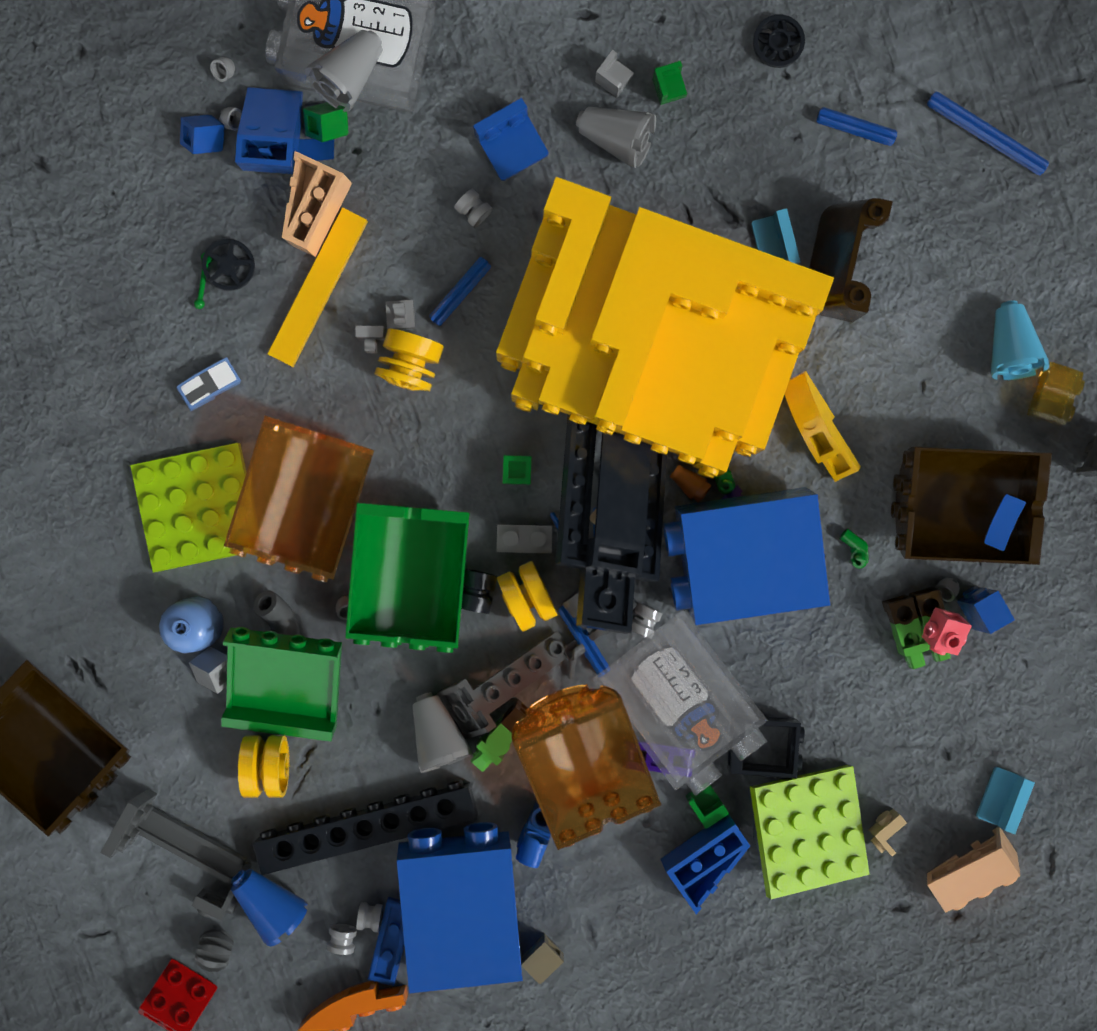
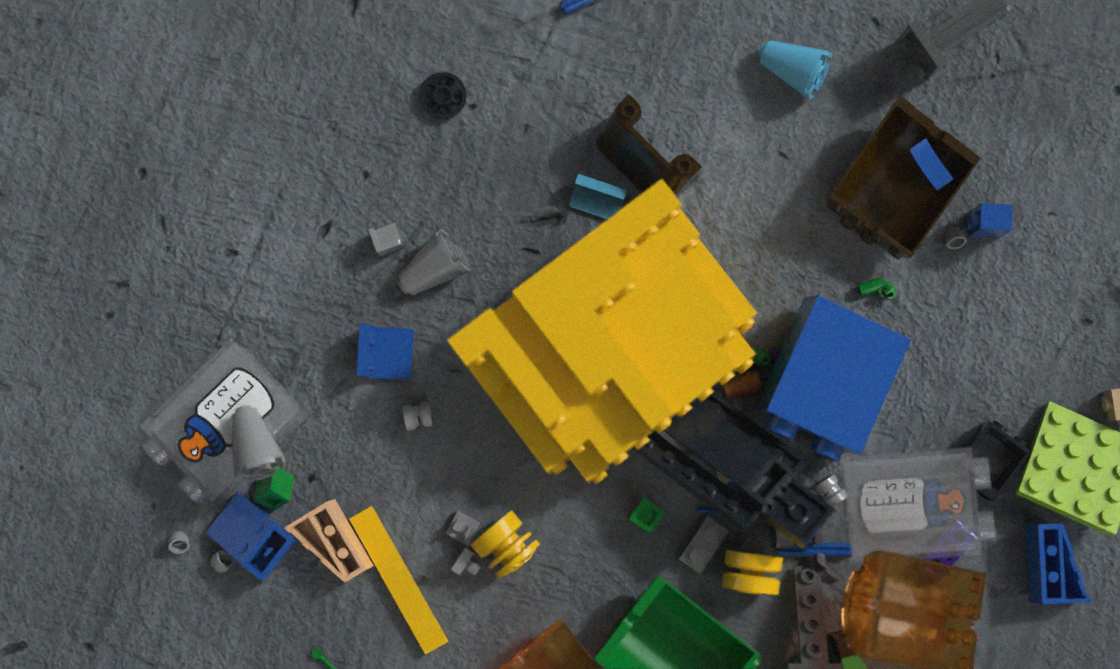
camera: 55 degrees left, 5 degrees down
blue panel [180,115,224,154] -> none
black wheel [202,239,255,291] -> none
blue sticker [299,139,334,161] -> none
blue axle [429,257,491,326] -> none
black wheel [462,569,498,614] -> none
green panel [652,61,687,105] -> none
green panel [685,782,729,829] -> none
yellow slope [785,371,861,482] -> none
blue axle [816,107,897,146] -> none
hips [882,587,951,669] -> none
coral brick [922,607,972,656] -> none
clear yellow brick [1027,362,1085,426] -> none

